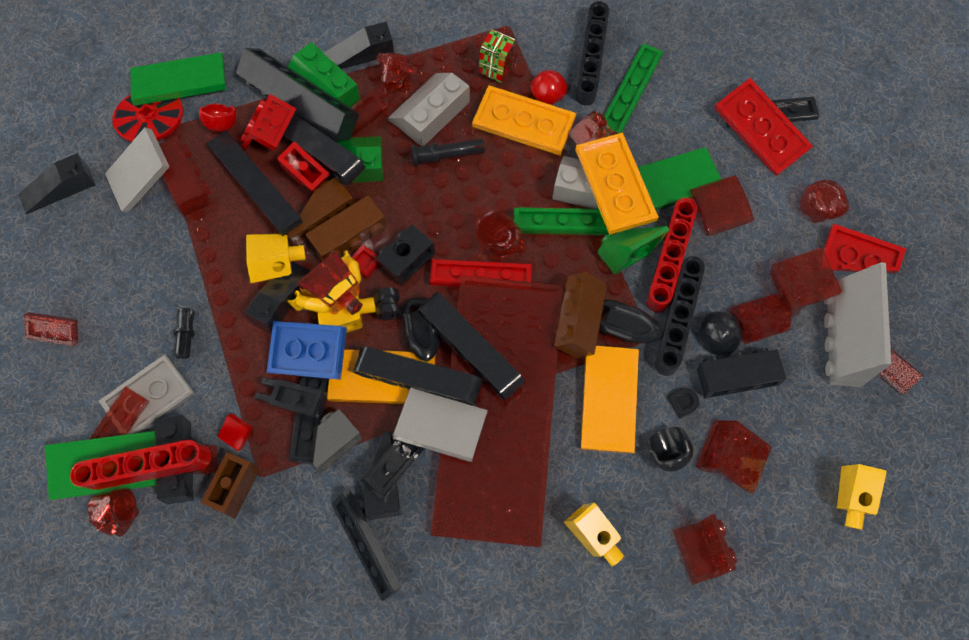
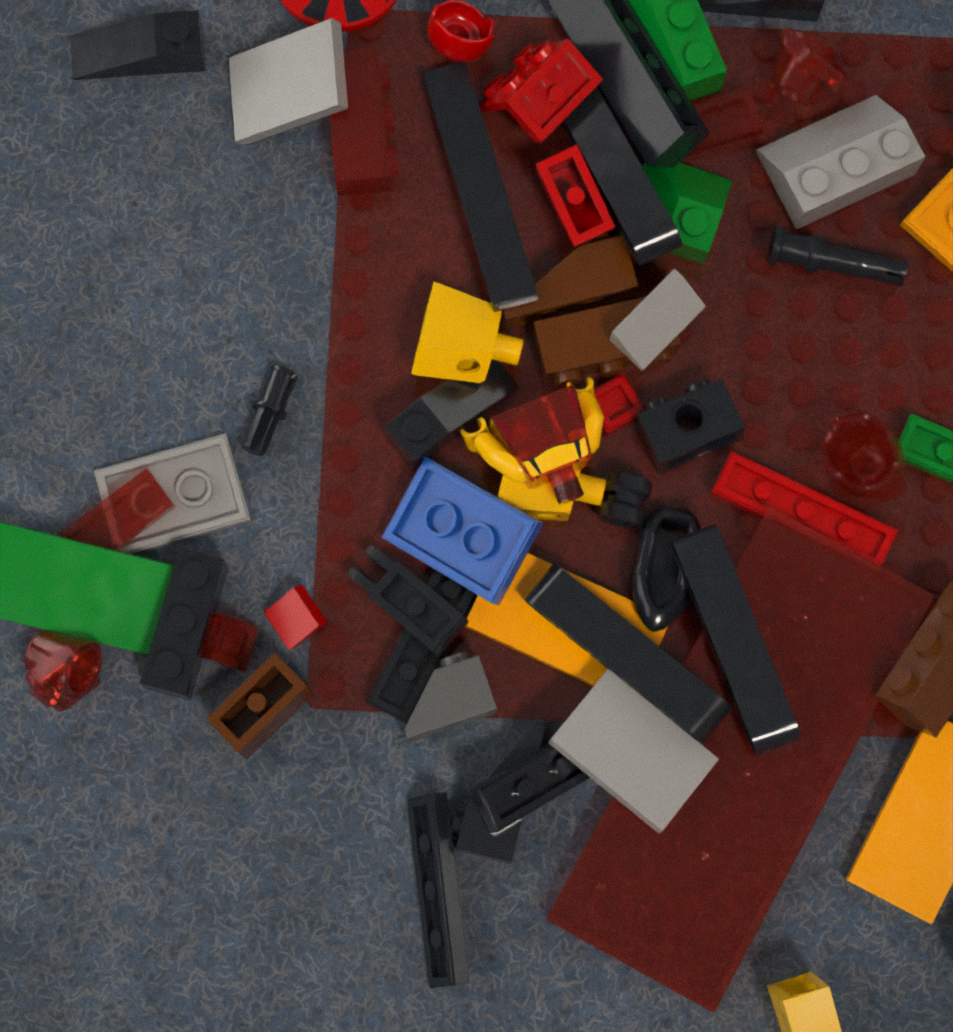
camera: 20 degrees right, 10 degrees up
clear red plate [23,312,79,346] -> none
red beam [70,440,212,490] -> none
none -> light grey slope [609,269,706,371]

